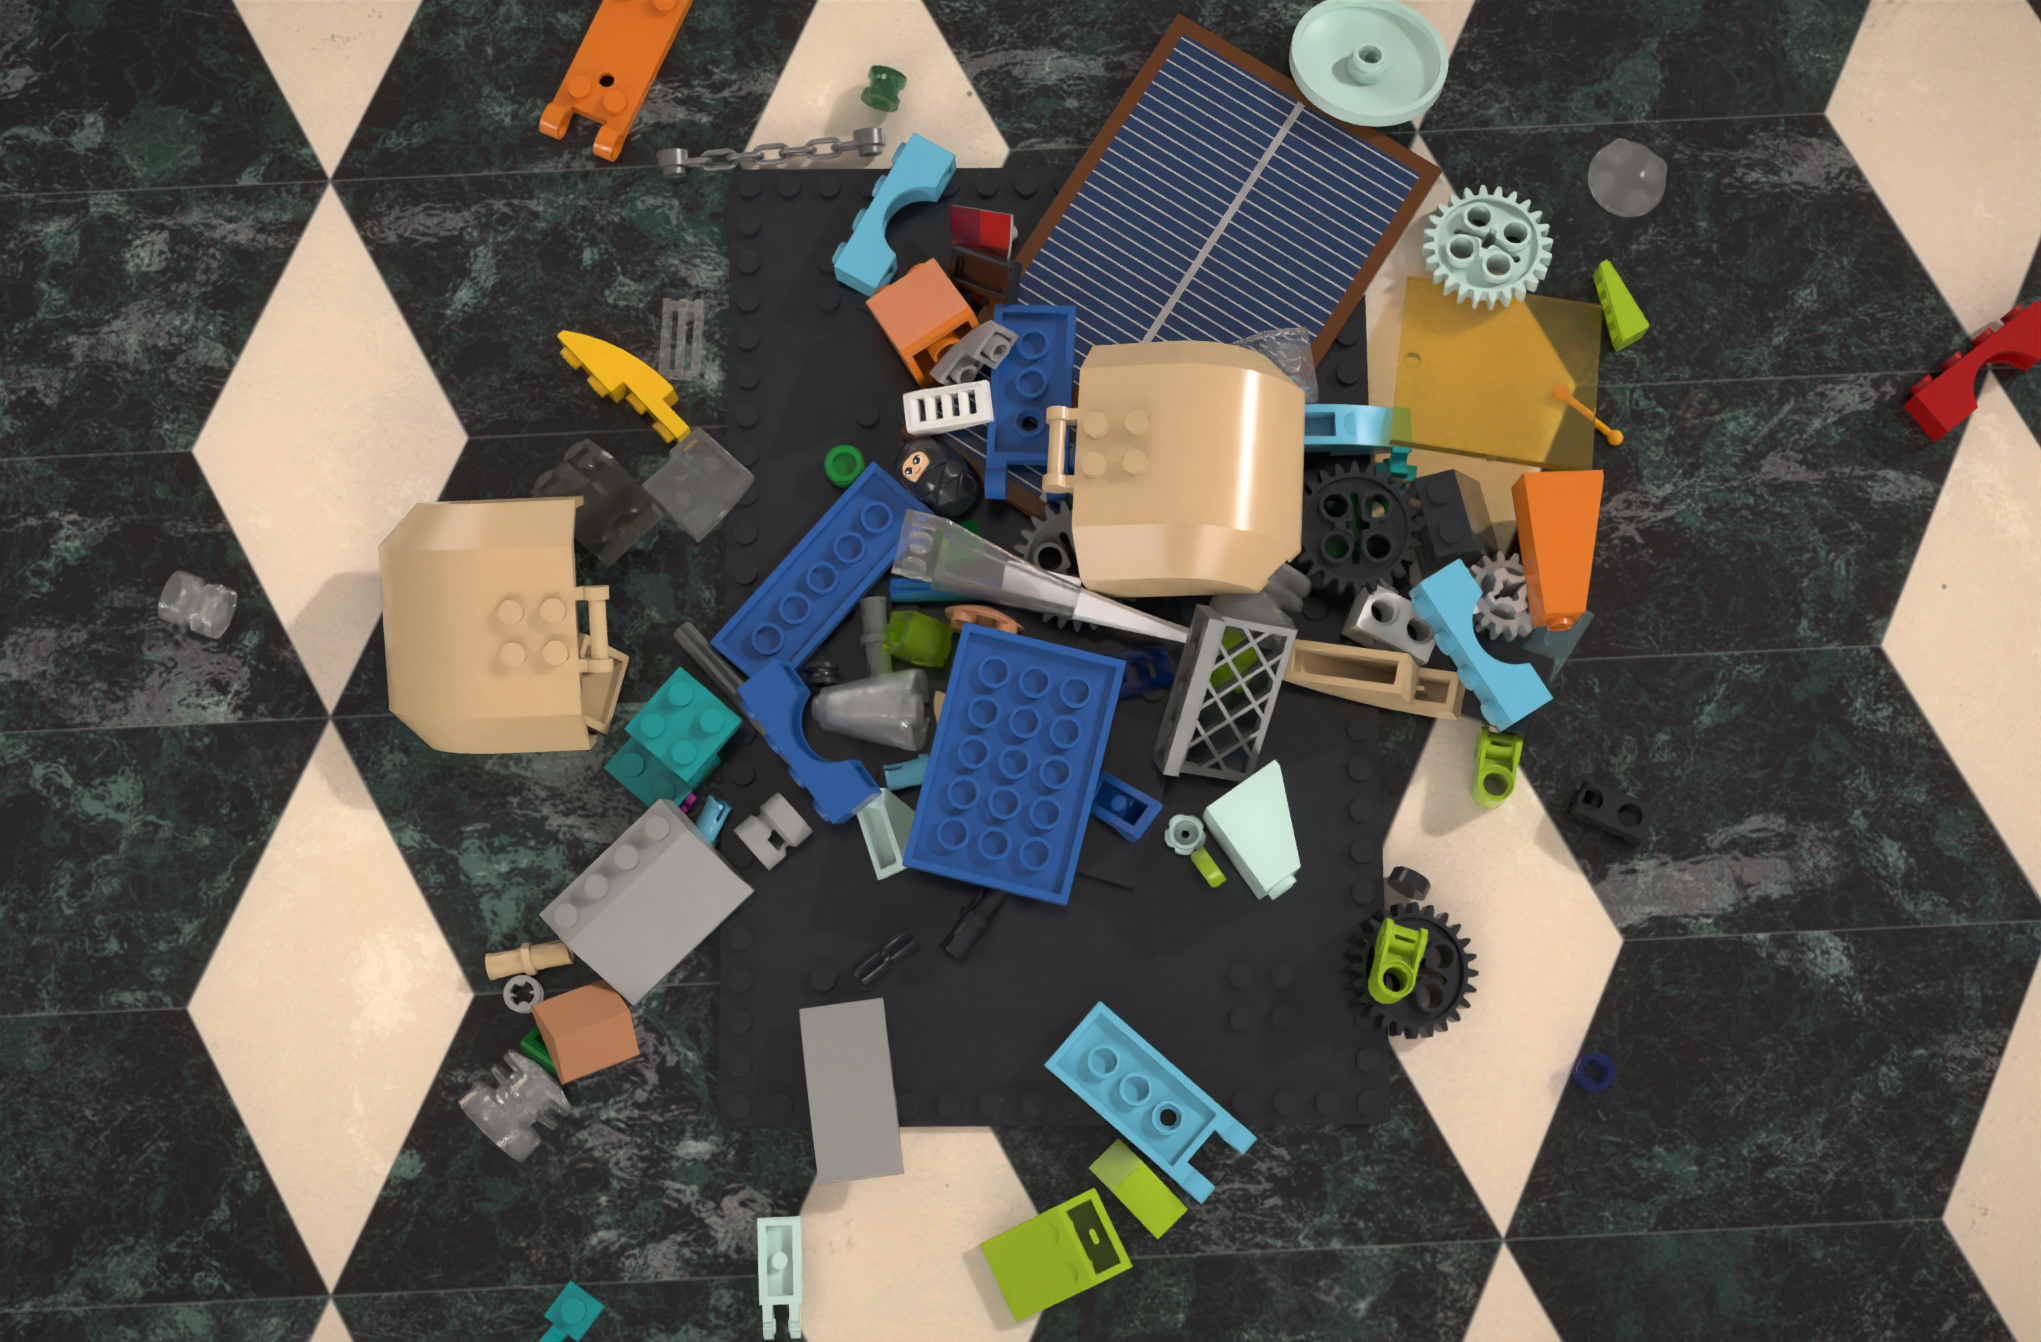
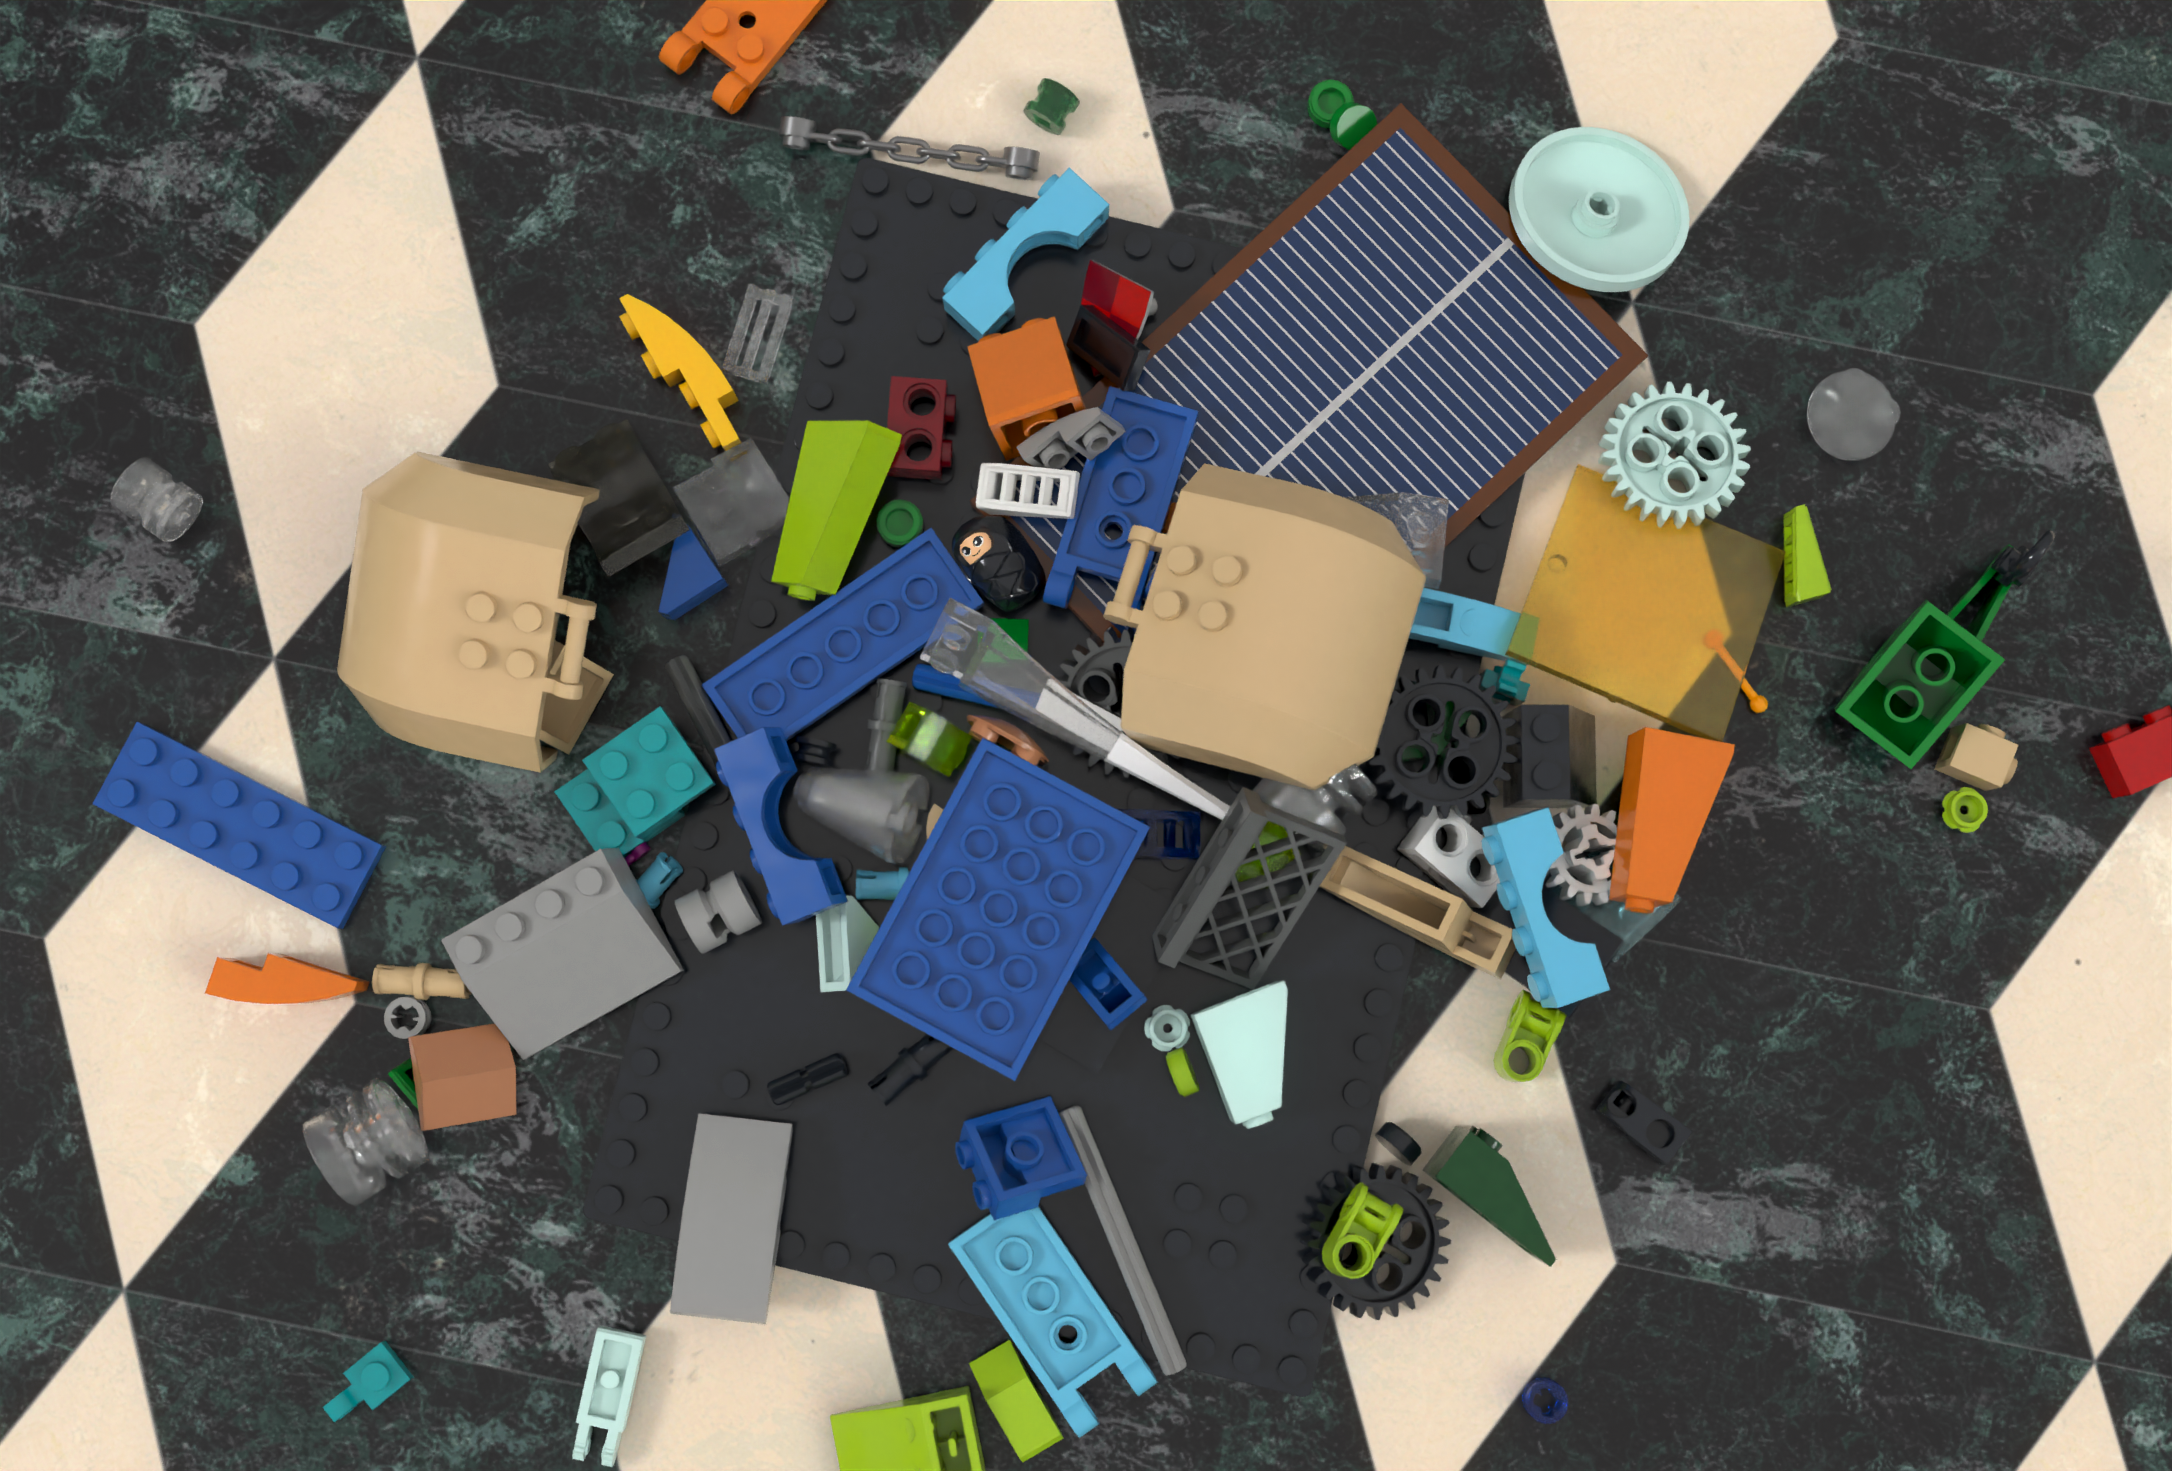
camera: 10 degrees right, 5 degrees up
none -> blue plate [93,722,387,929]
none -> orange slope [205,953,370,1004]
none -> blue slope [658,522,729,620]
none -> lime slope [771,421,902,601]
none -> dark red brick [887,376,956,480]
none -> blue plate [955,1096,1087,1220]
none -> light grey axle [1059,1106,1187,1375]
none -> green tile [1307,80,1354,129]
none -> green tile [1330,102,1377,150]
none -> dark green slope [1423,1125,1556,1267]
none -> green slope [1835,530,2055,769]
none -> tan brick [1935,723,2018,791]
none -> lime plate [1942,787,1988,833]

